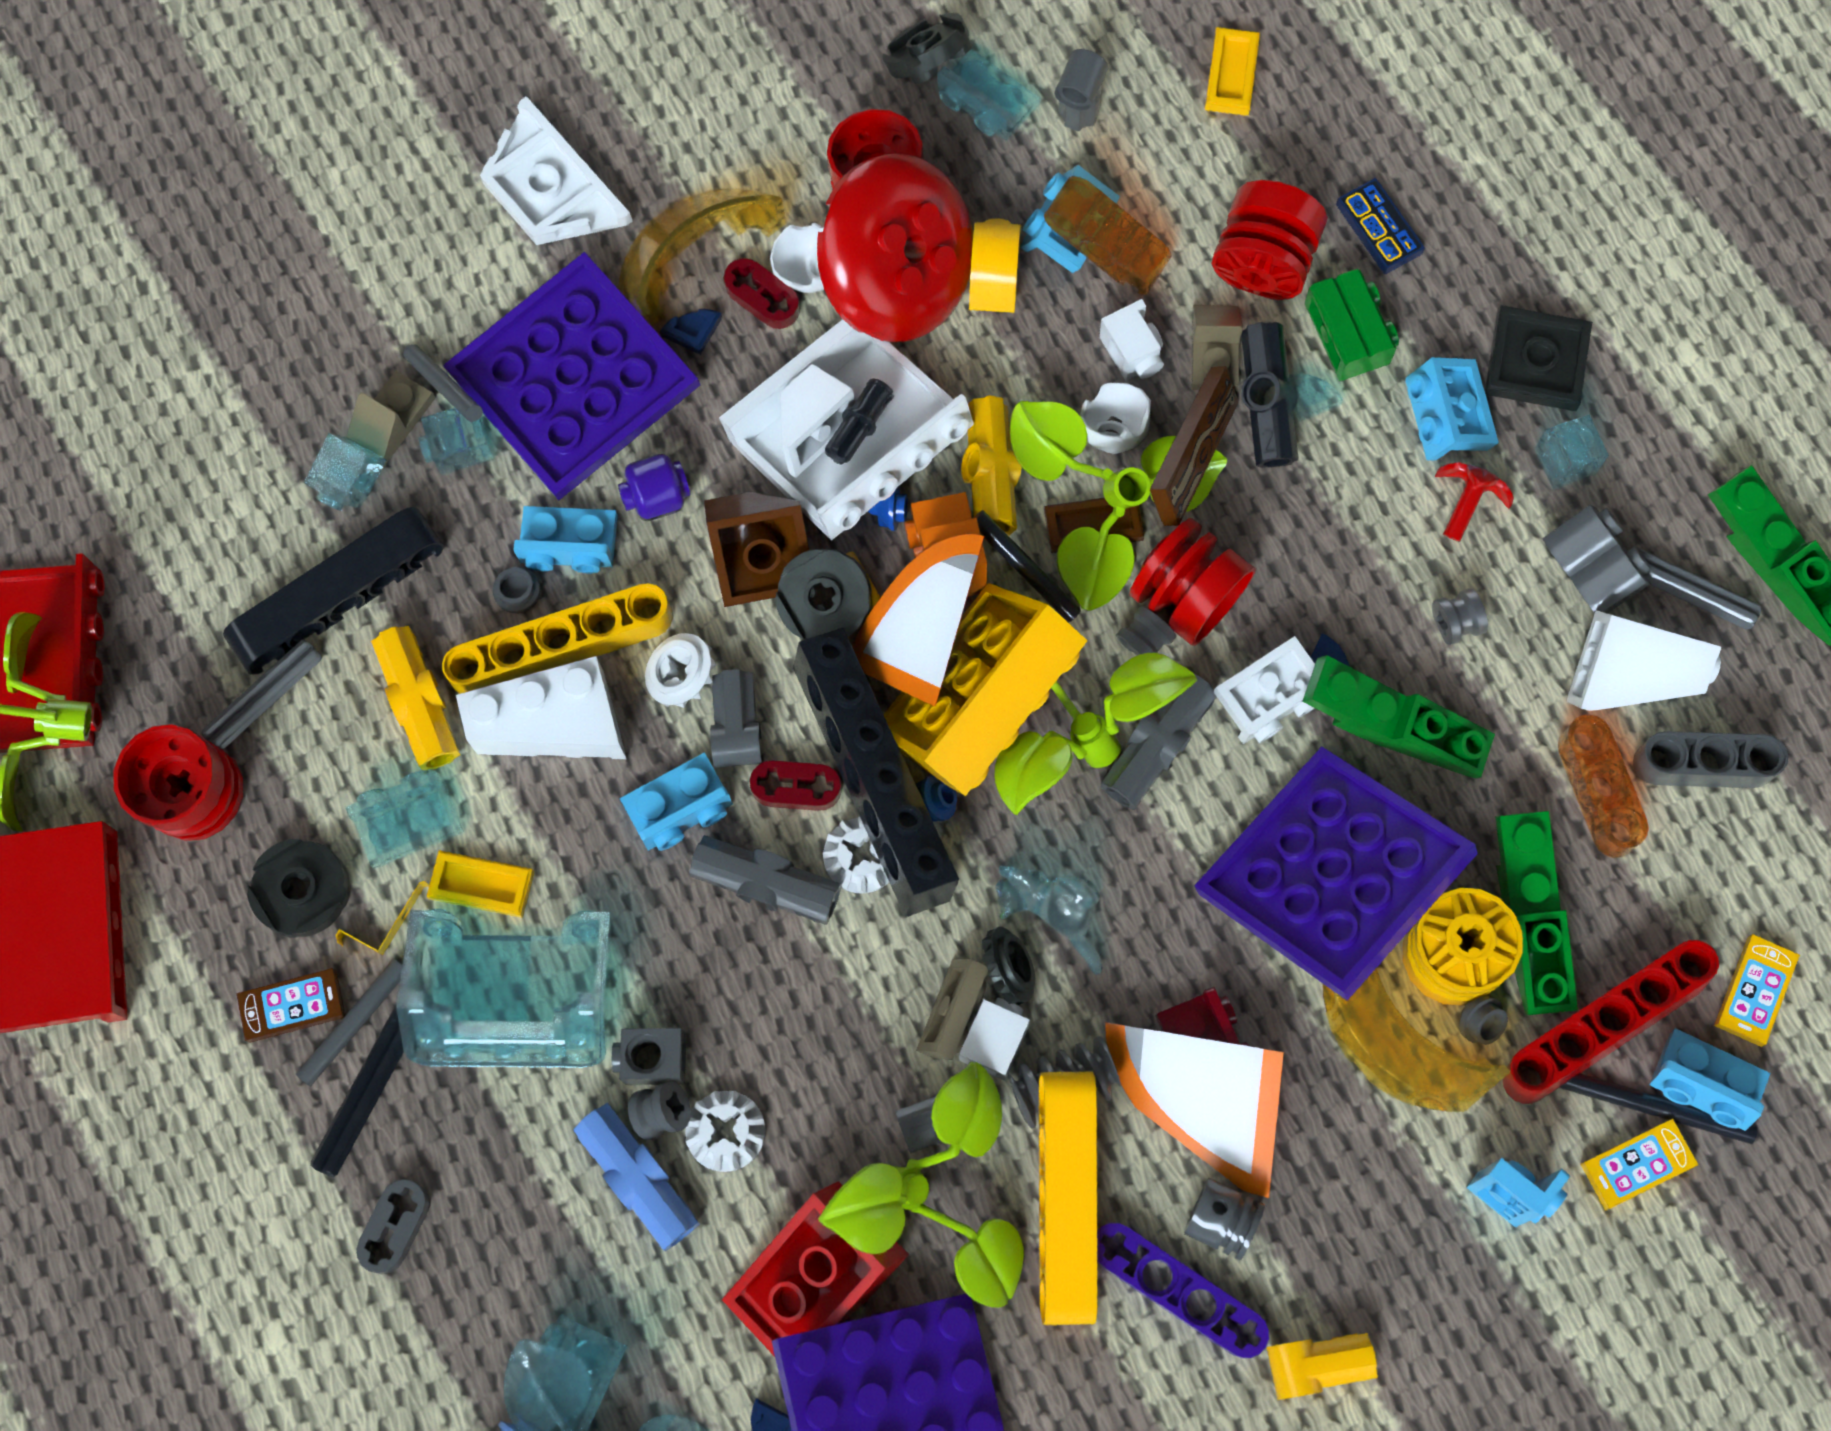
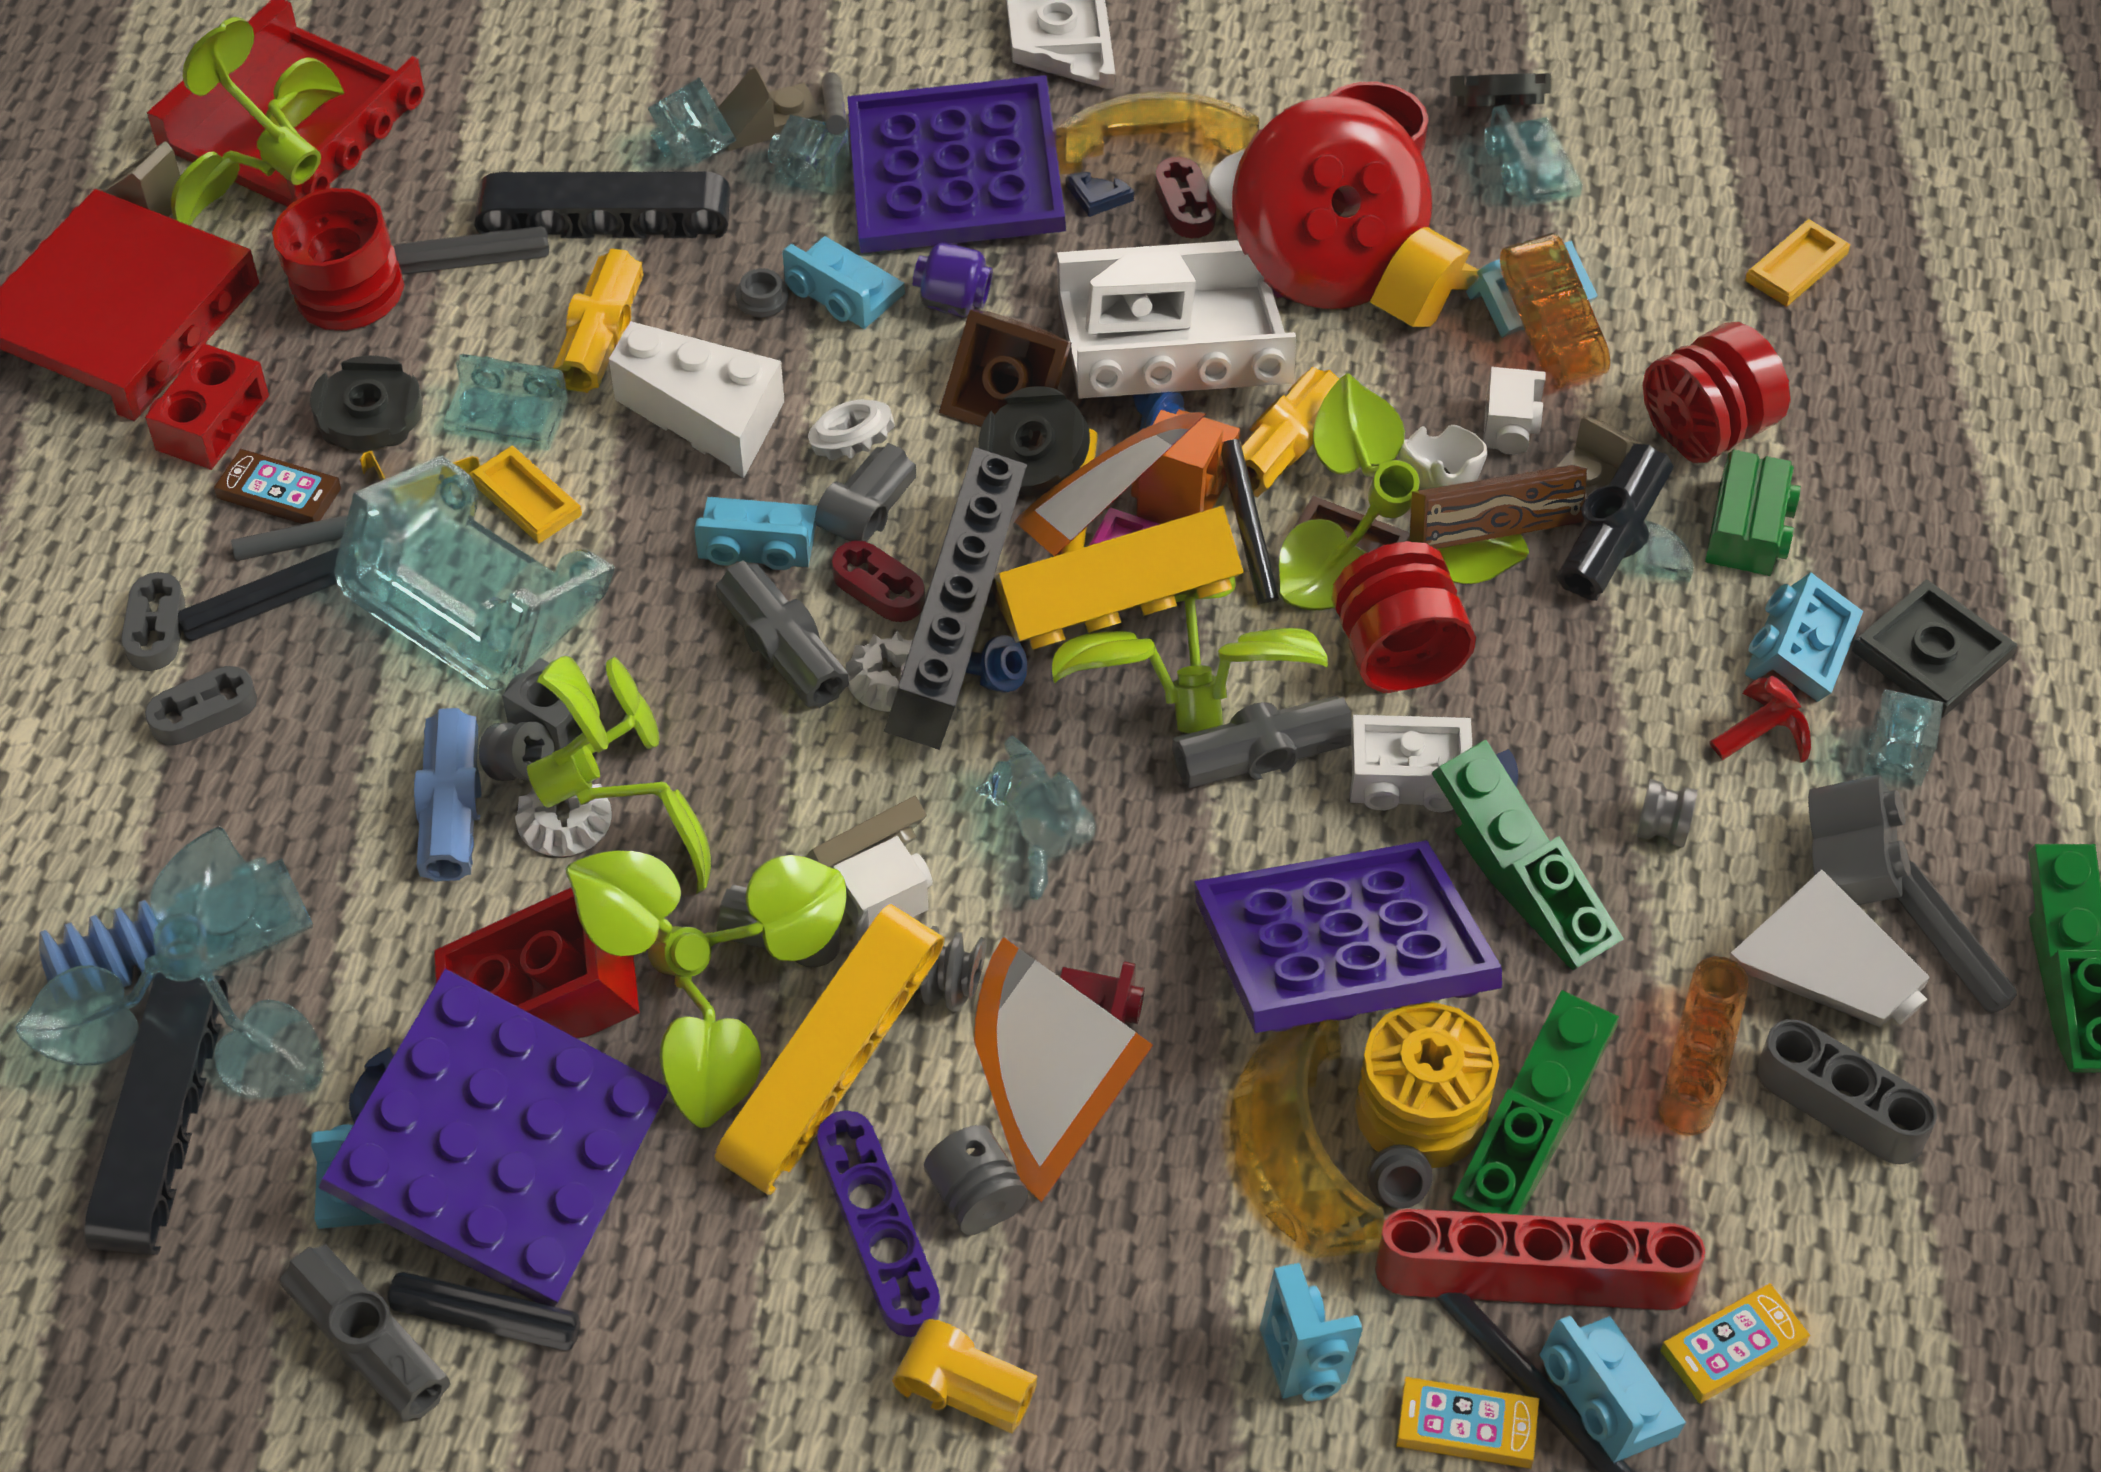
camera: 30 degrees right, 20 degrees down
yellow beam [442,583,673,694] -> none
black axle [825,378,894,465] -> none
pearl dark grey gear [982,927,1035,1005] -> none
dark grey piece [1054,49,1109,132] -> none
dark grey wheel [1116,606,1177,656] -> none
tile [1336,178,1425,275] -> none
none -> dark grey beam [122,572,186,671]
none -> red brick [145,343,269,470]
none -> lime plant [527,656,711,894]

